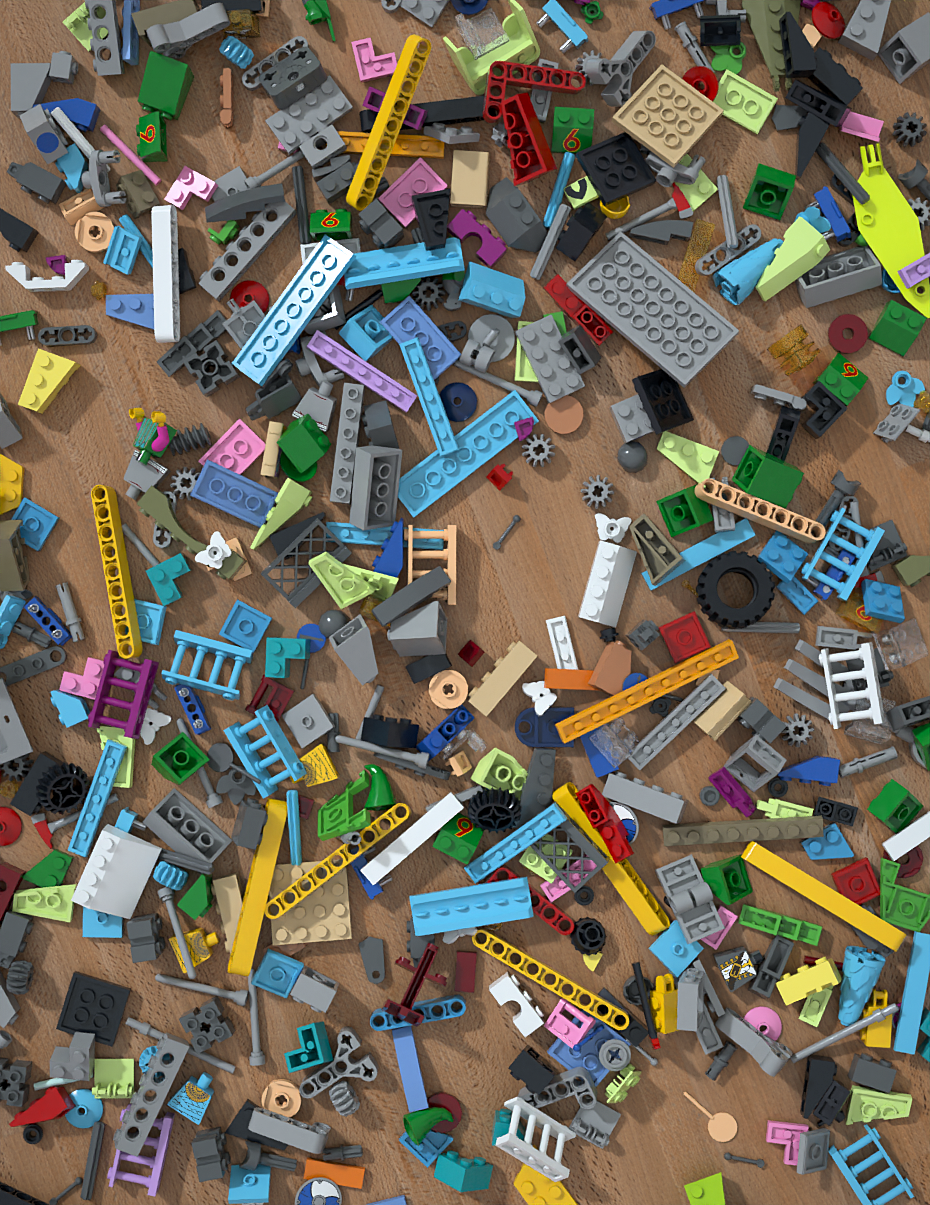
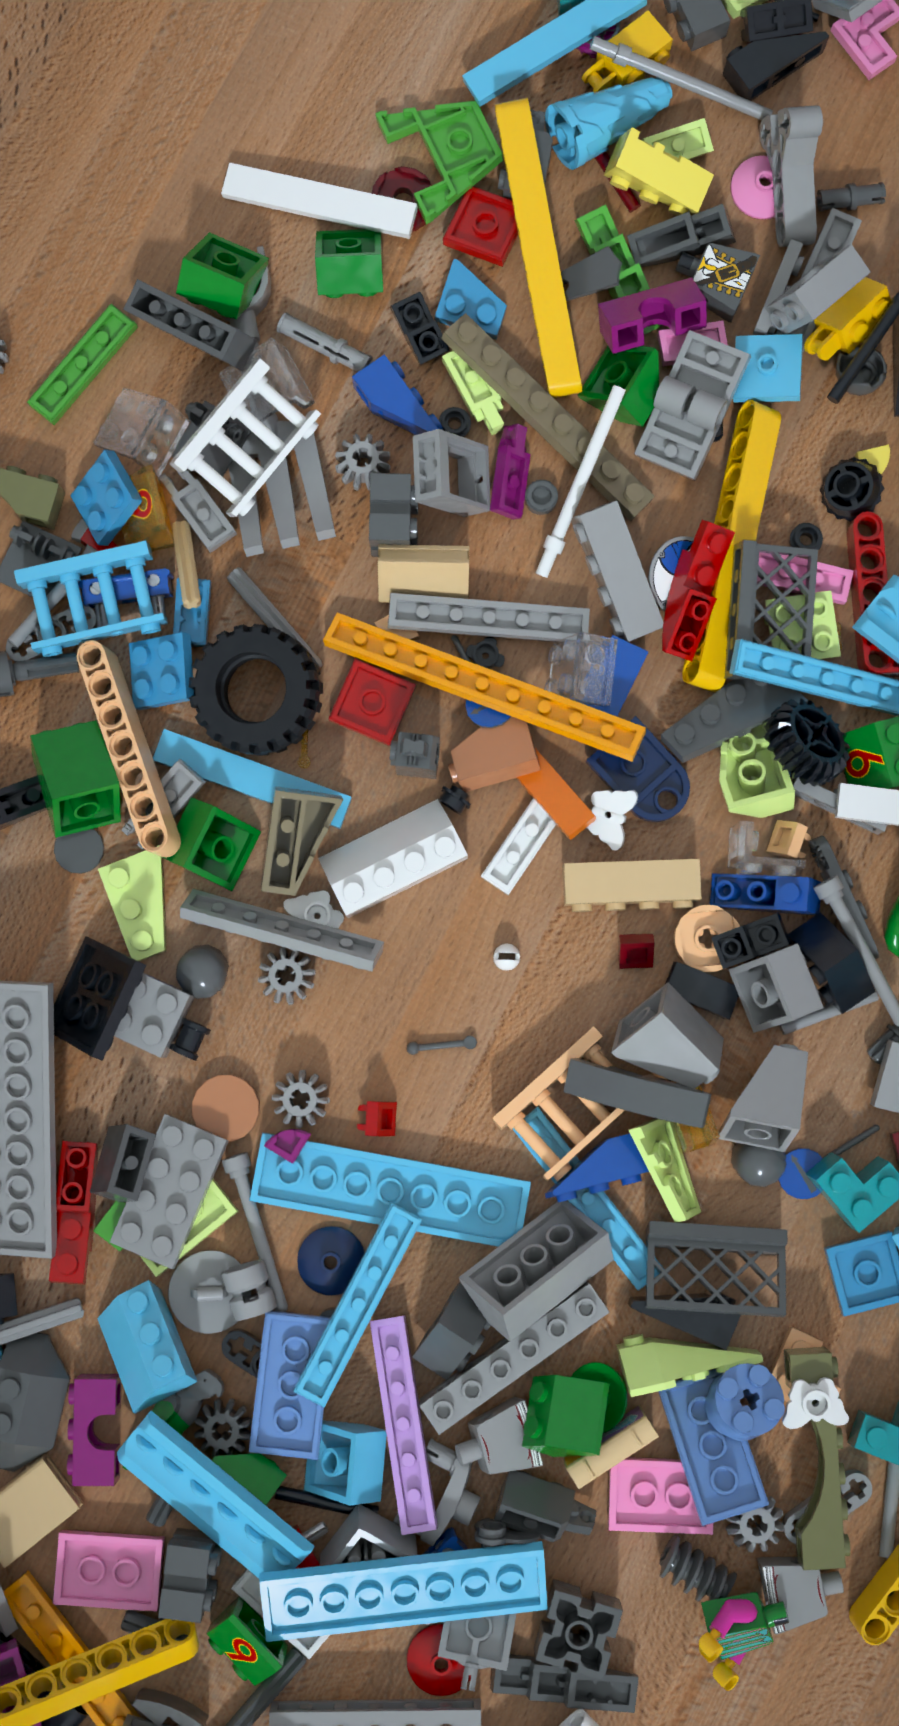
camera: 130 degrees left, 5 degrees down
yellowish green wing [309,552,375,609] -> none
dark grey hinge [316,161,359,204] -> none
black wing [411,189,450,251] -> none
none -> black bush [169,1017,211,1061]
none -> tan axle [172,520,201,609]
none -> light grey plate [180,889,384,972]
none -> white hinge [493,943,520,971]
none -> white bar [535,385,626,578]
none -> dark grey piece [561,246,622,301]
none -> magenta arch [598,277,707,354]
none -> medium blue brick [705,1363,785,1441]
none -> black slope [711,912,791,969]
none -> light grey brick [729,943,824,1033]

